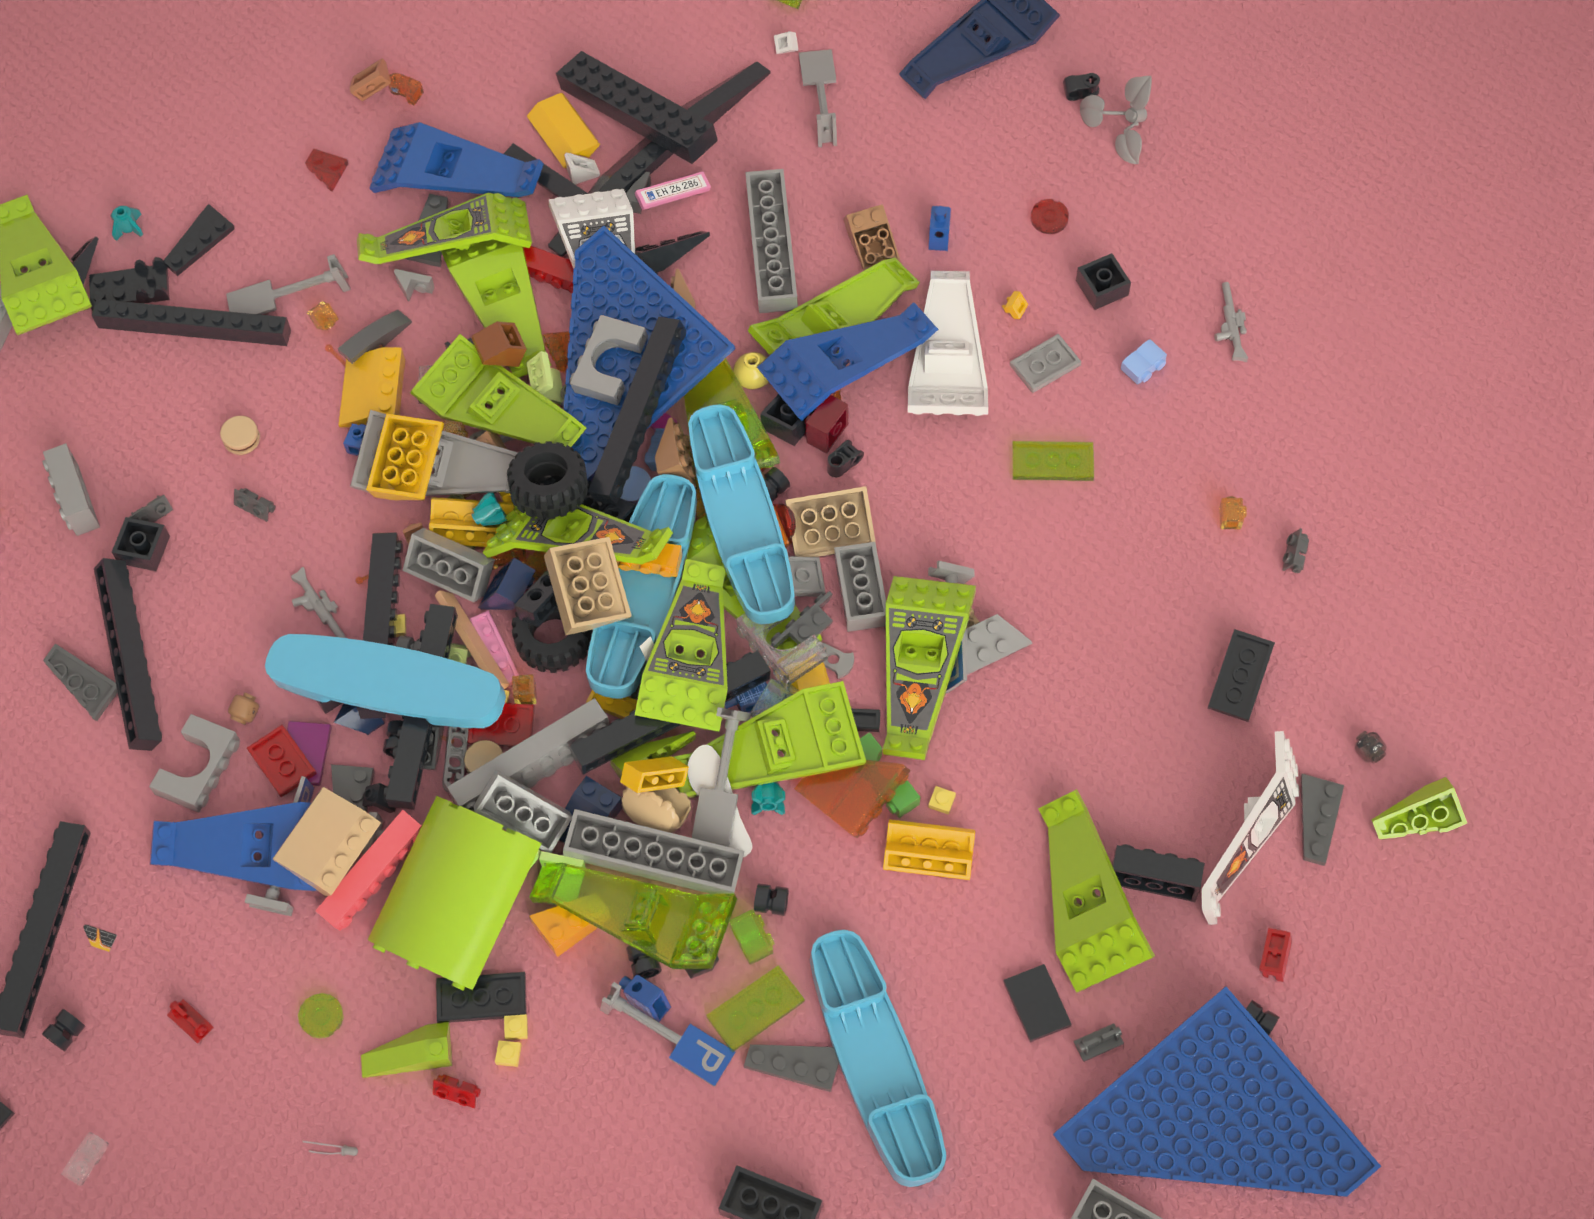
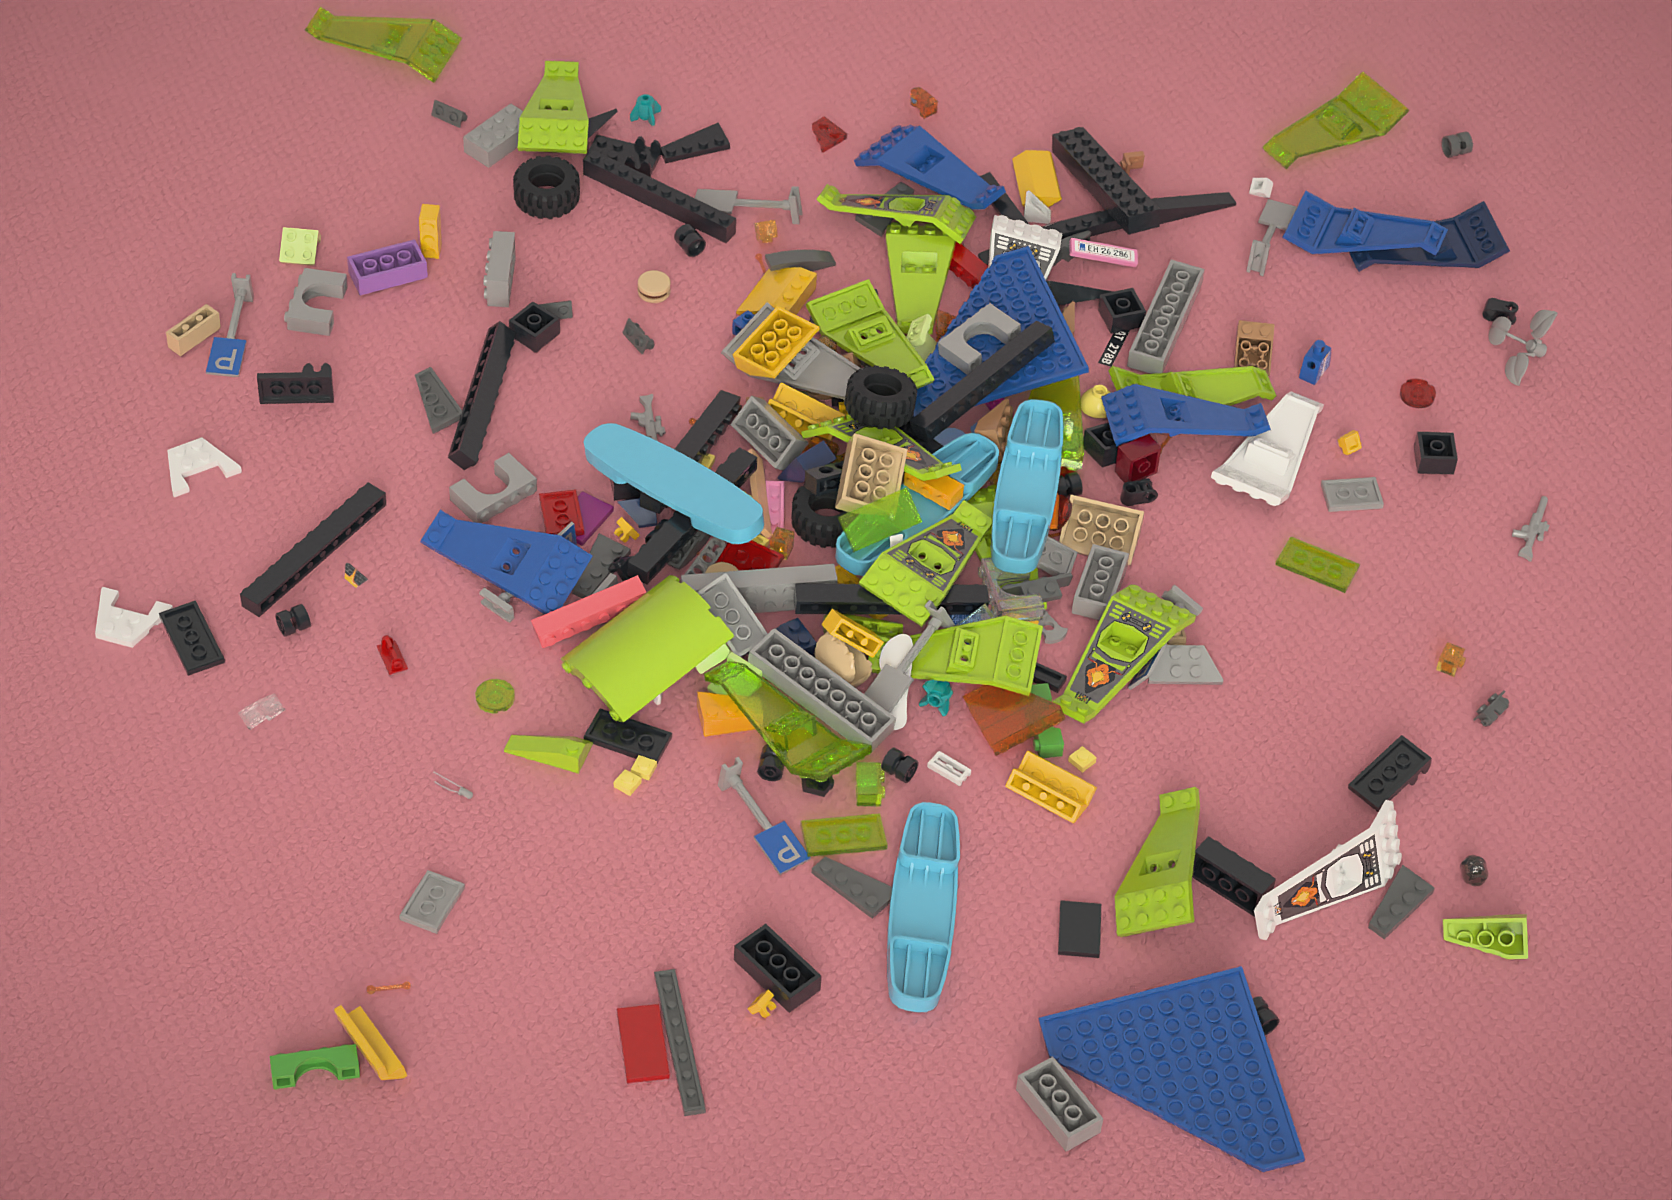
camera: 20 degrees right, 15 degrees down
medium nougat head [228,692,260,725] -> none
tan slope [273,787,381,897] -> none
nougat tile [349,58,391,101] -> none
light grey slope [394,269,435,301] -> none
red hinge [433,1074,481,1109] -> none
dark orange slope [471,321,527,367] -> none
teal brick [471,492,507,527] -> none
blue torso [619,975,671,1022] -> none
dark grey hinge [1074,1023,1124,1062] -> none
light blue brick [1121,339,1167,385] -> none
red hinge [1260,928,1292,982] -> none
none -> black tyre [513,156,580,219]
none -> yellow tile [614,517,640,543]
none -> black wheel [674,224,706,257]
none -> clear neon green tile [838,487,922,553]
none -> white tile [927,751,972,786]
none -> black brick [1098,288,1146,334]
none -> black sticker [1098,330,1130,367]
none -> nougat bracket [1120,151,1145,175]
none -> blue wing [1282,191,1448,256]

